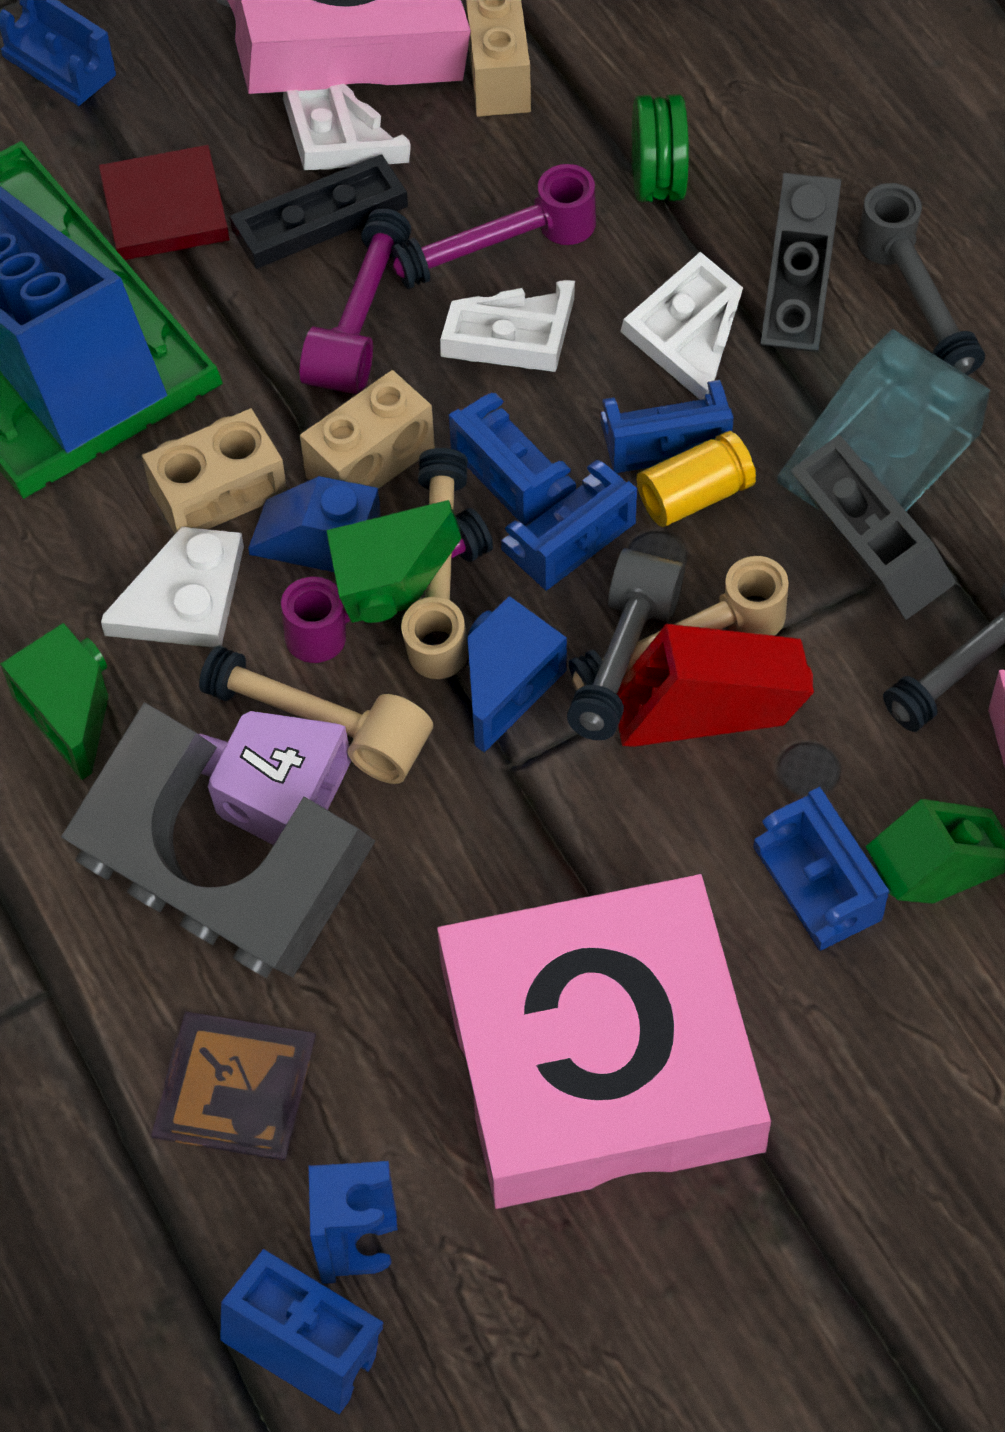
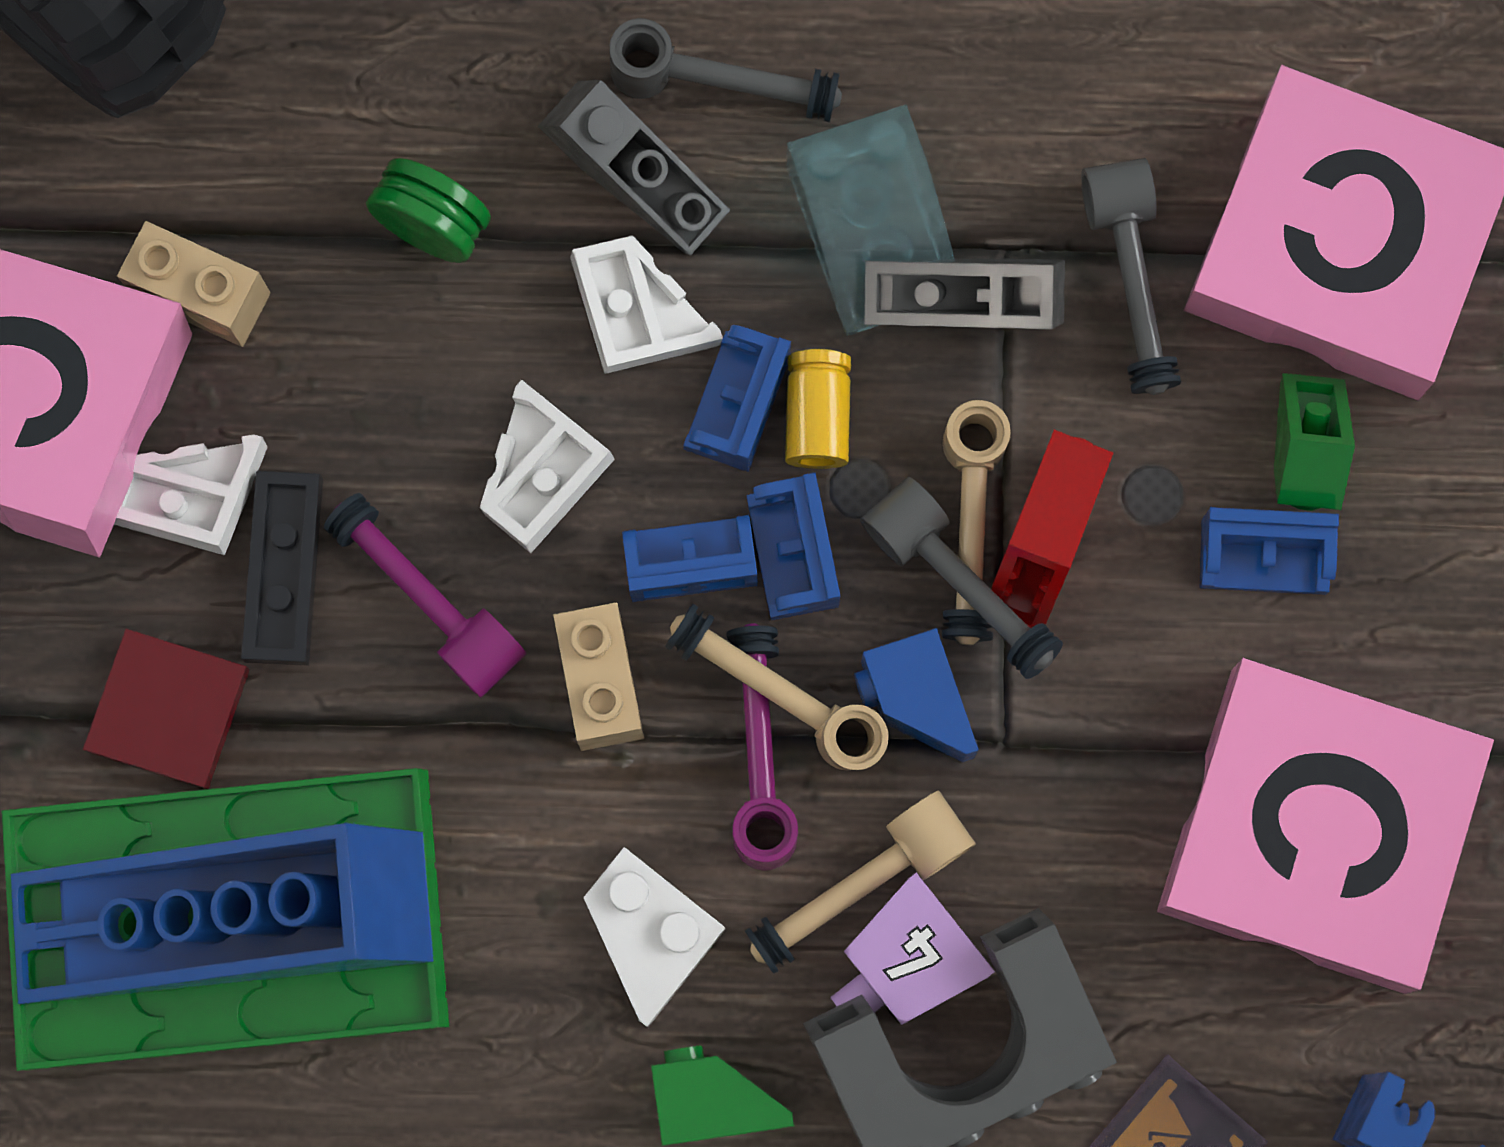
camera: 60 degrees left, 20 degrees up
tan brick [142,408,287,534] -> none
blue slope [248,476,381,572] -> none
green slope [326,500,462,623] -> none
magenta piece [391,164,596,289] -> none

